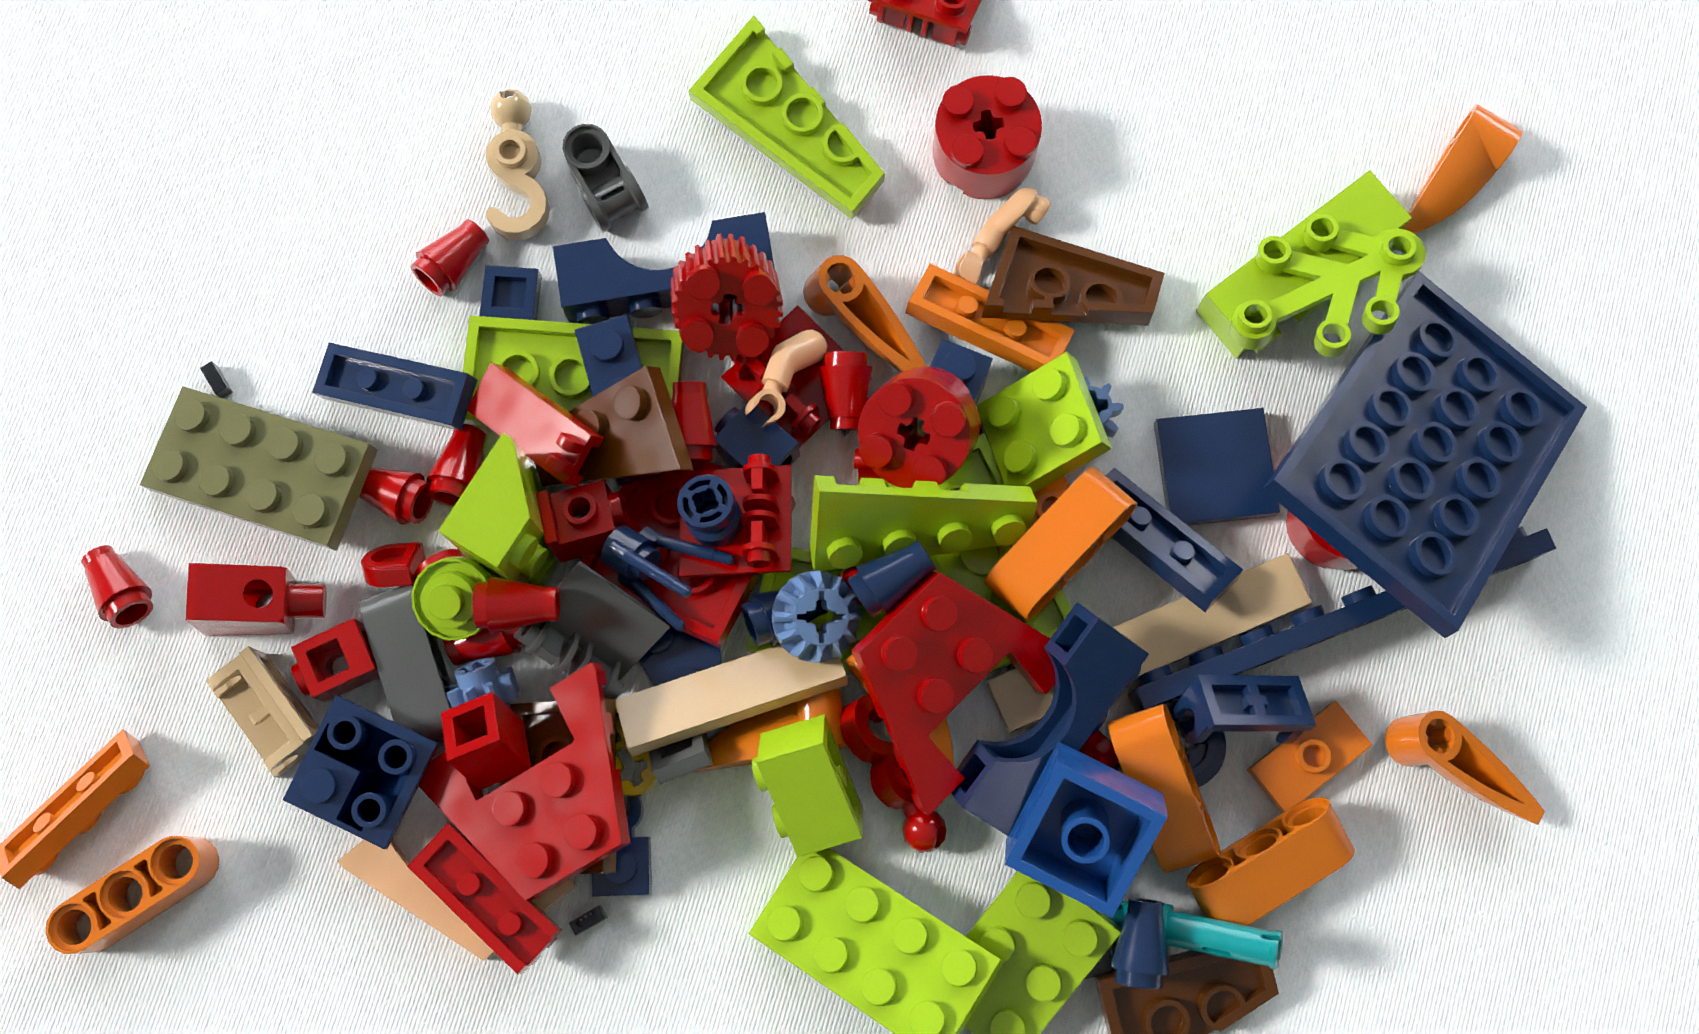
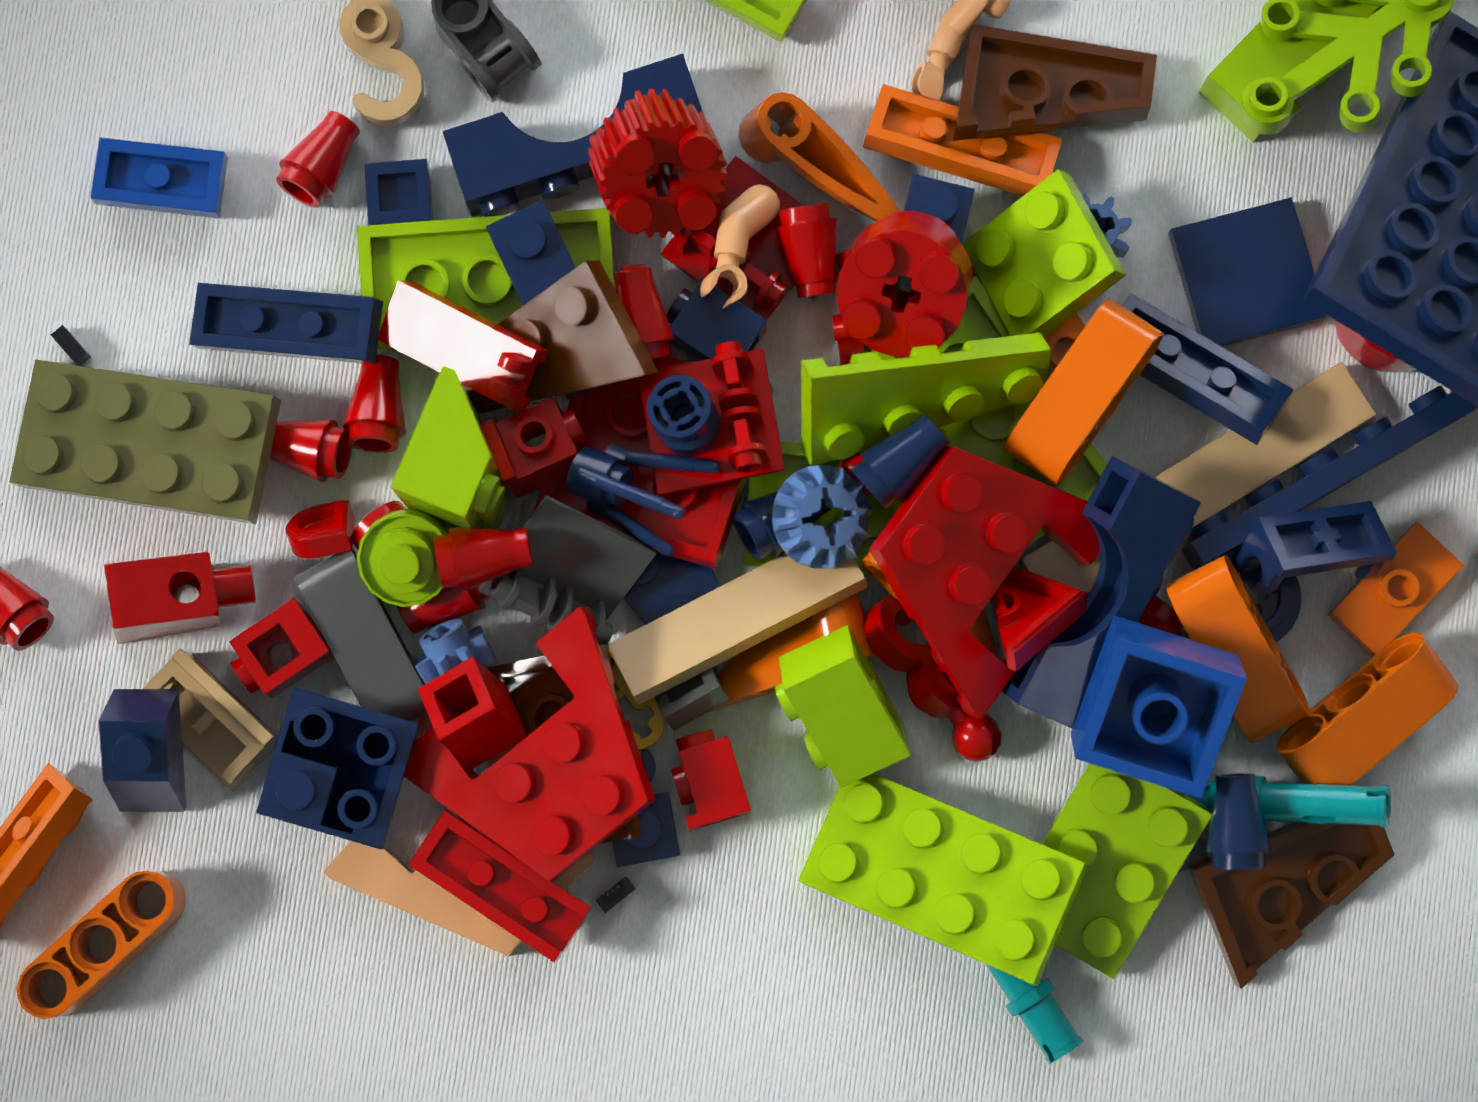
camera: 10 degrees left, 5 degrees up
none -> blue plate [91,137,228,219]
none -> dark blue slope [98,689,186,812]
none -> red brick [671,729,751,831]
none -> red tile [991,566,1087,671]

